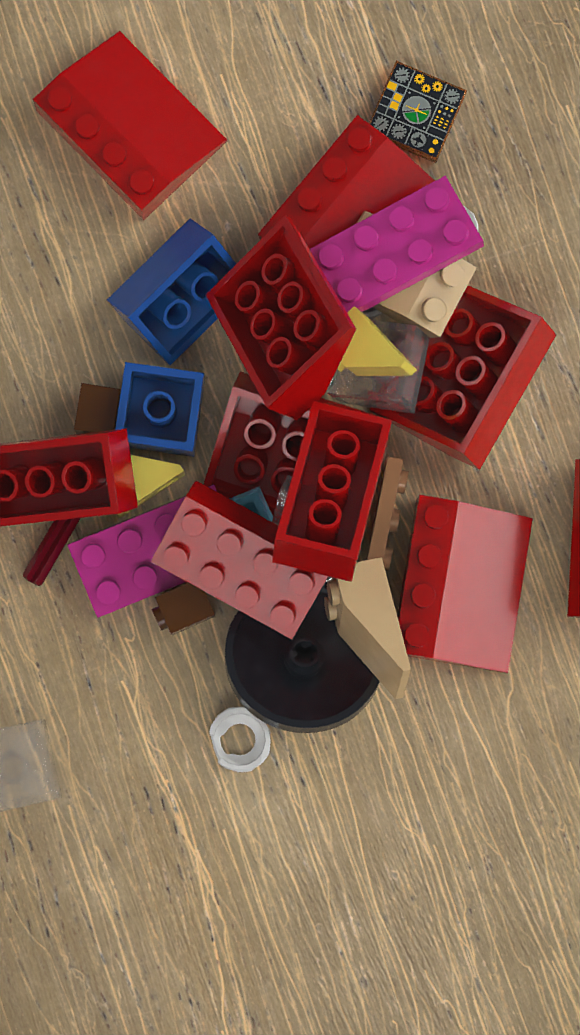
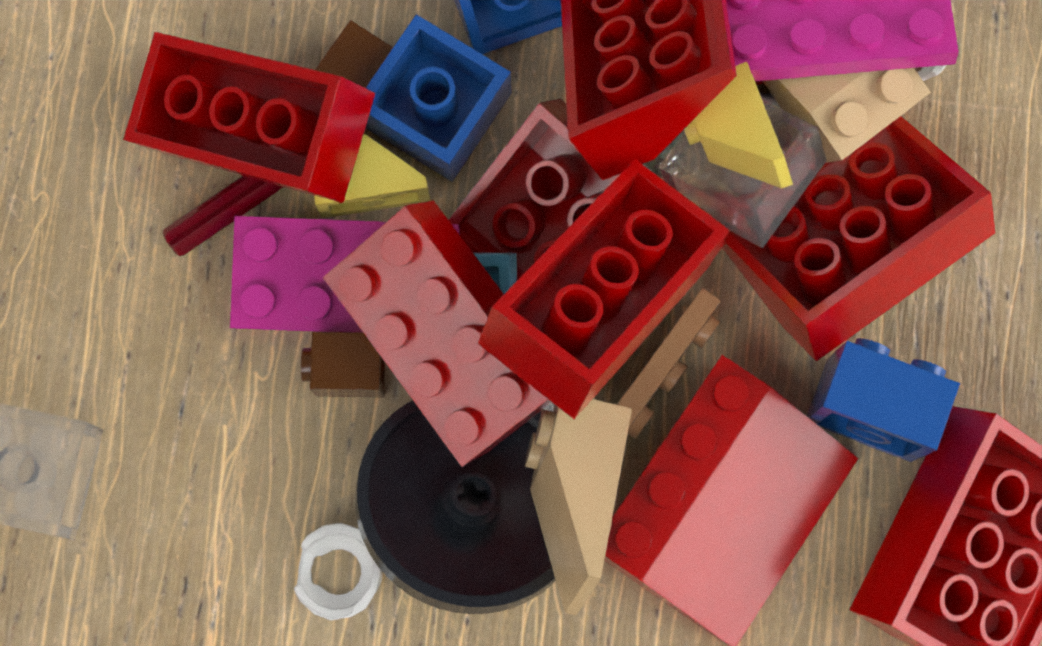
camera: 35 degrees right, 5 degrees down
none -> blue brick [807,338,960,462]

